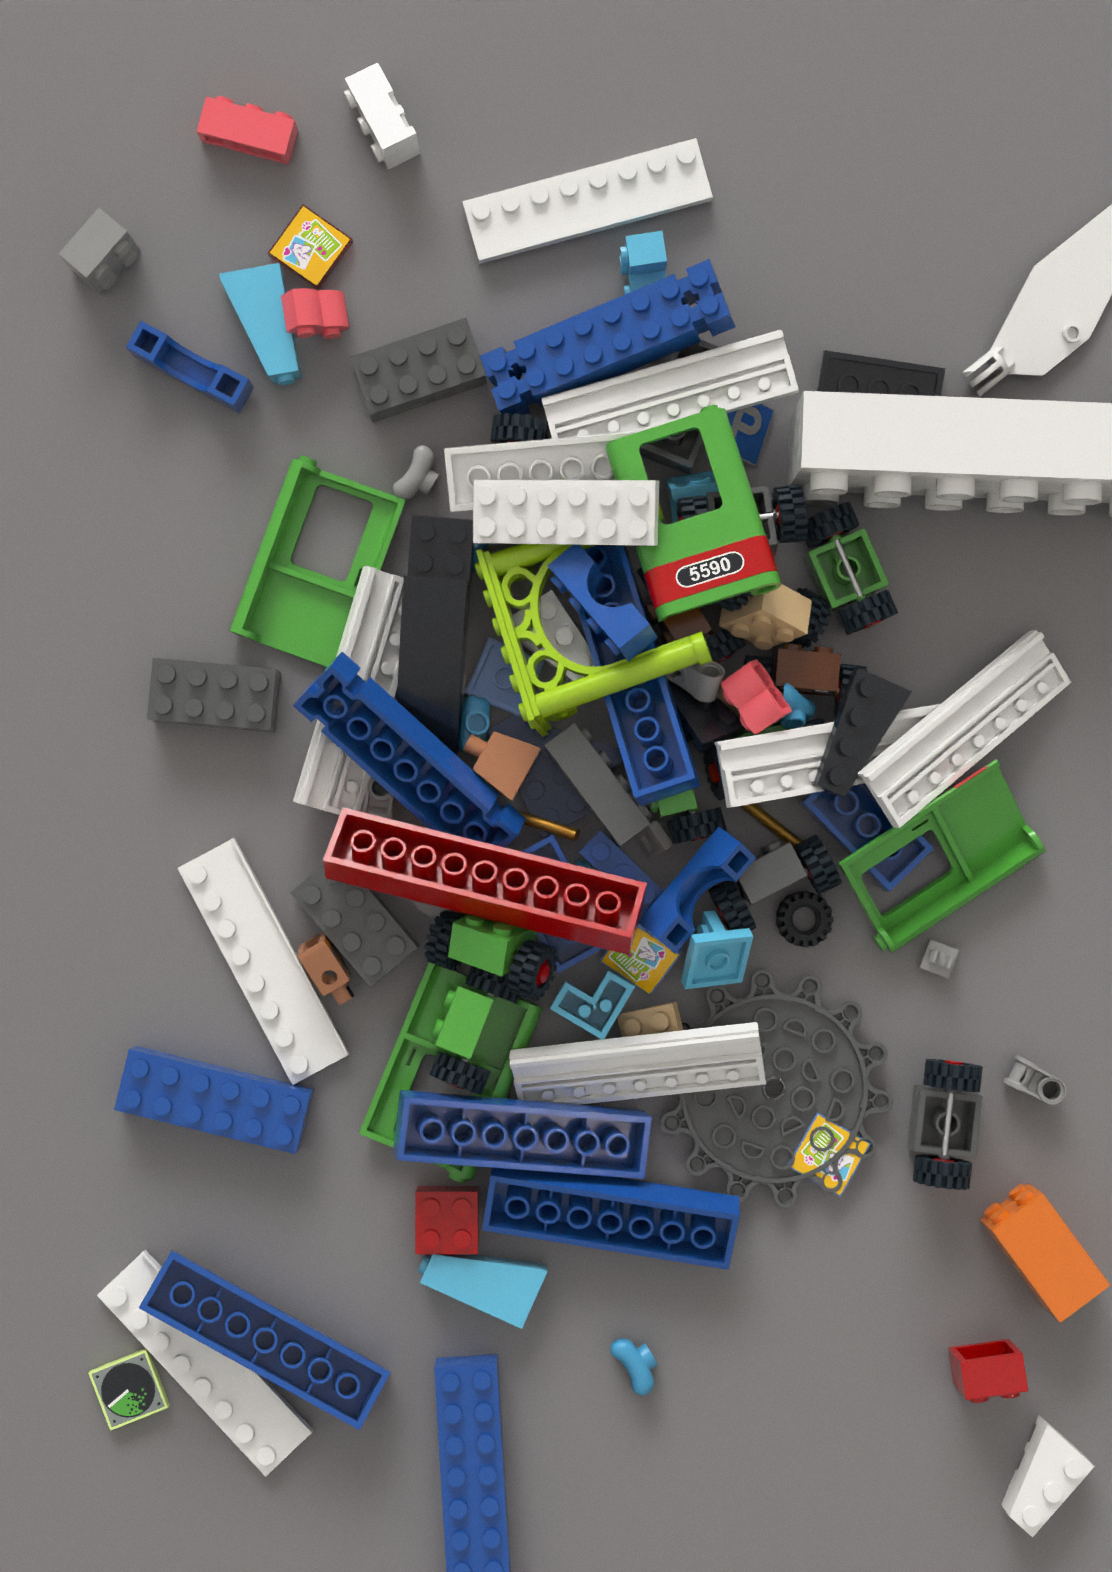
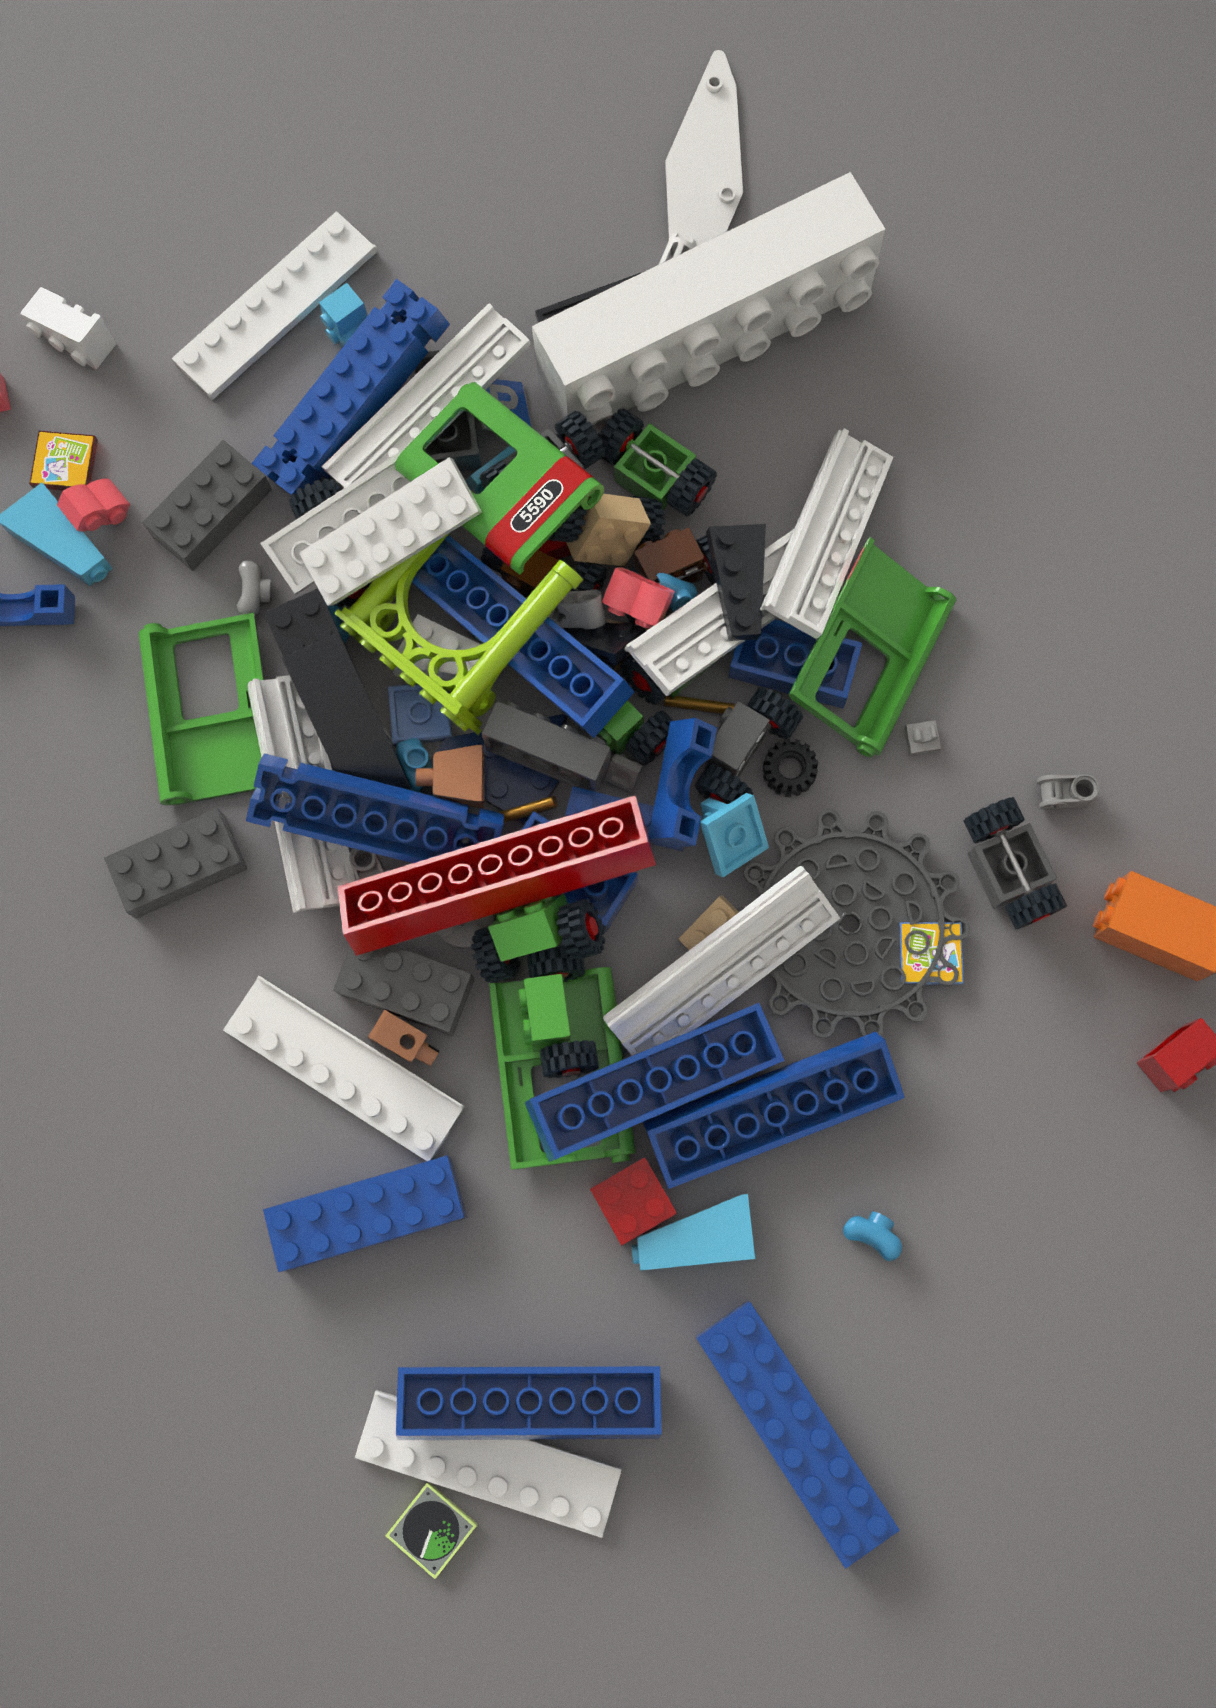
camera: 25 degrees left, 10 degrees down
blue arch [548,545,658,662] -> none
medium azure brick [550,969,635,1039] -> none
tile [599,919,683,995] -> none

